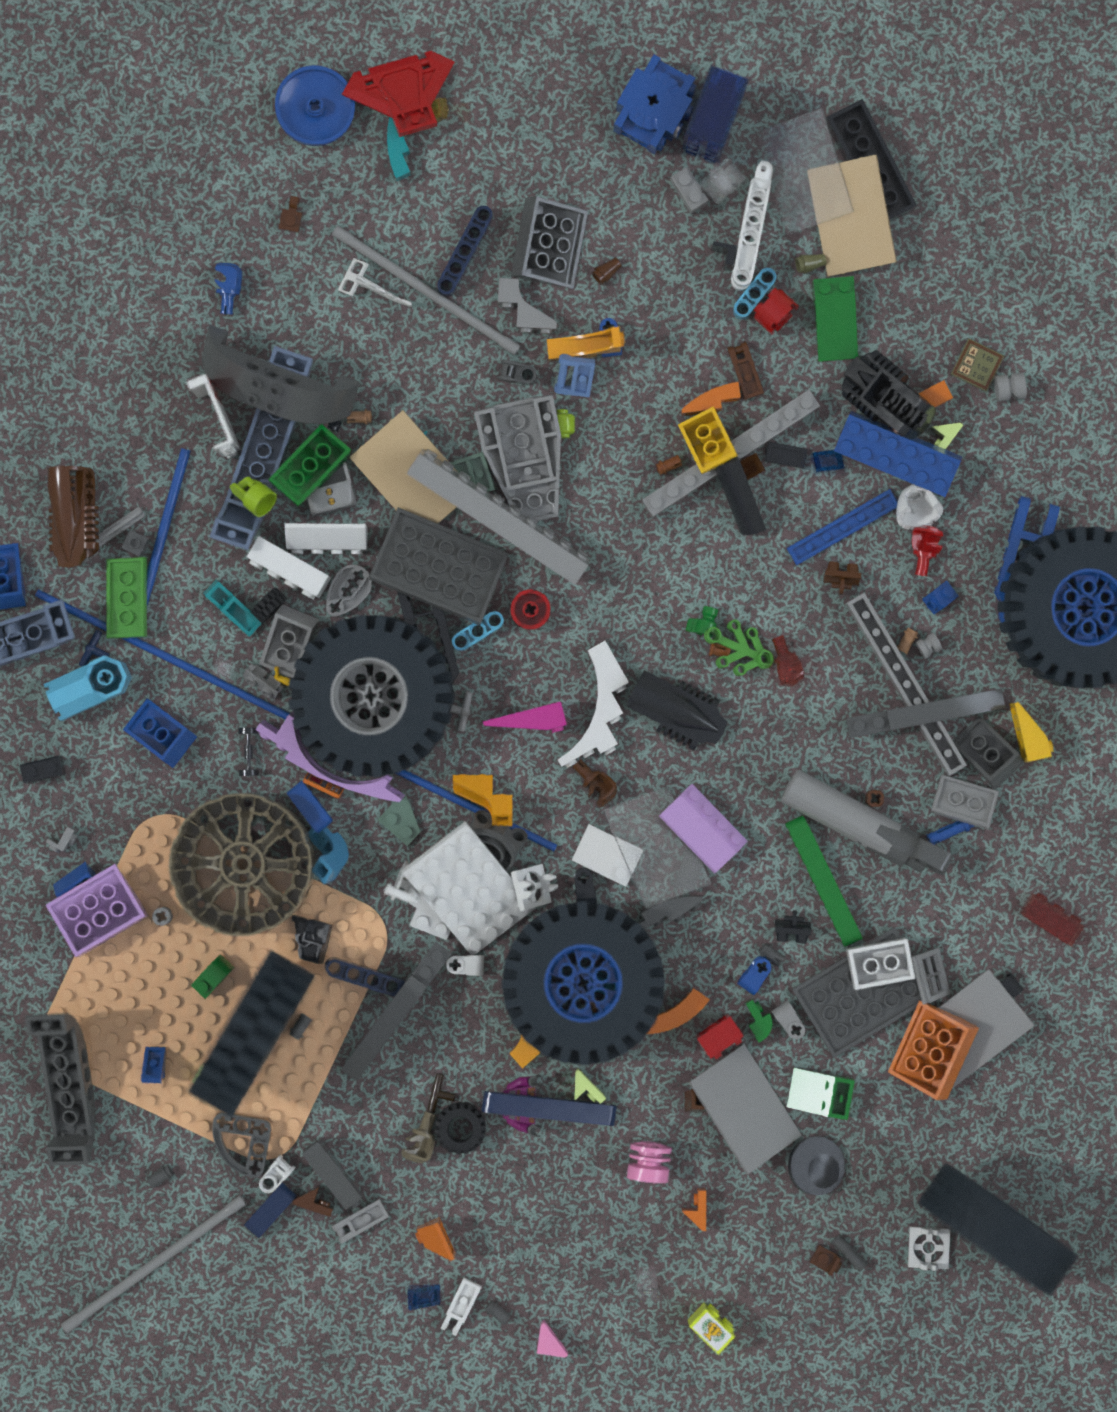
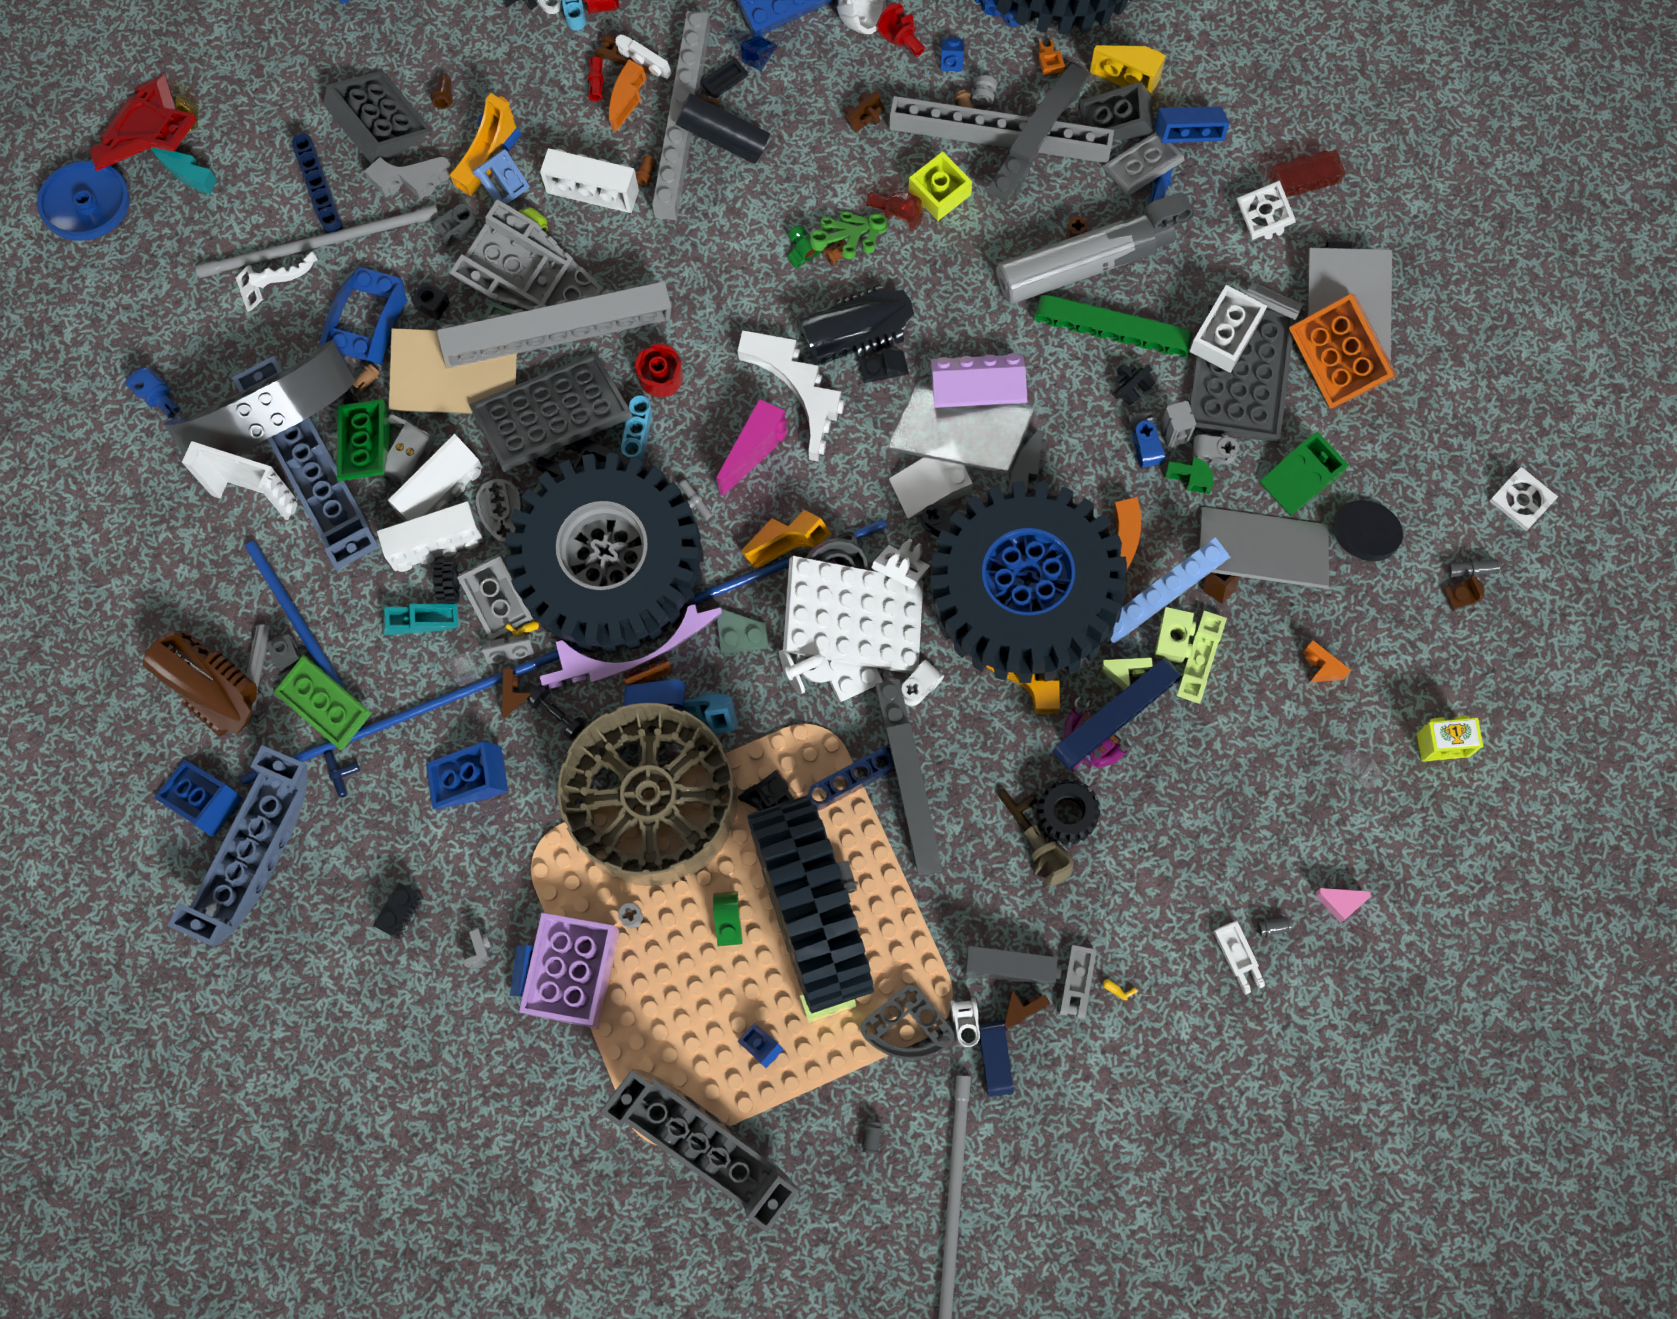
camera: 45 degrees left, 15 degrees down
medium azure brick [44,656,132,721] -> none
lime piece [230,476,277,517] -> none
reddish brown plate [279,196,303,233] -> none
clear blue slope [407,1284,440,1310] -> none
orange slope [415,1217,456,1261] -> none
reddish brown piece [572,759,617,807] -> none
bright pink wheel [627,1141,672,1183] -> none
yellow slope [678,406,738,474] -> none
red container [695,1013,744,1059] -> none
blue tile [786,489,898,566] -> none
black wheel [918,1163,1078,1296] -> none
none -> blue wedge [318,267,408,365]
none -> black brick [411,281,450,320]
none -> reddish brown slope [502,668,532,718]
none -> white brick [540,148,639,213]
none -> red pin [587,56,604,102]
none -> white hinge [615,34,672,79]
none -> black slope [860,348,909,383]
none -> neon yellow brick [909,151,972,221]
none -> orange plate [1038,39,1065,75]
none -> yellow piece [1103,979,1138,1000]
none -> light blue plate [1111,537,1231,644]
none -> blue brick [1154,106,1230,143]
none -> yellowish green brick [1154,607,1196,664]
none -> light grey brick [1160,400,1196,448]
none -> yellowish green slope [1177,611,1227,704]
none -> white piece [1236,181,1296,240]

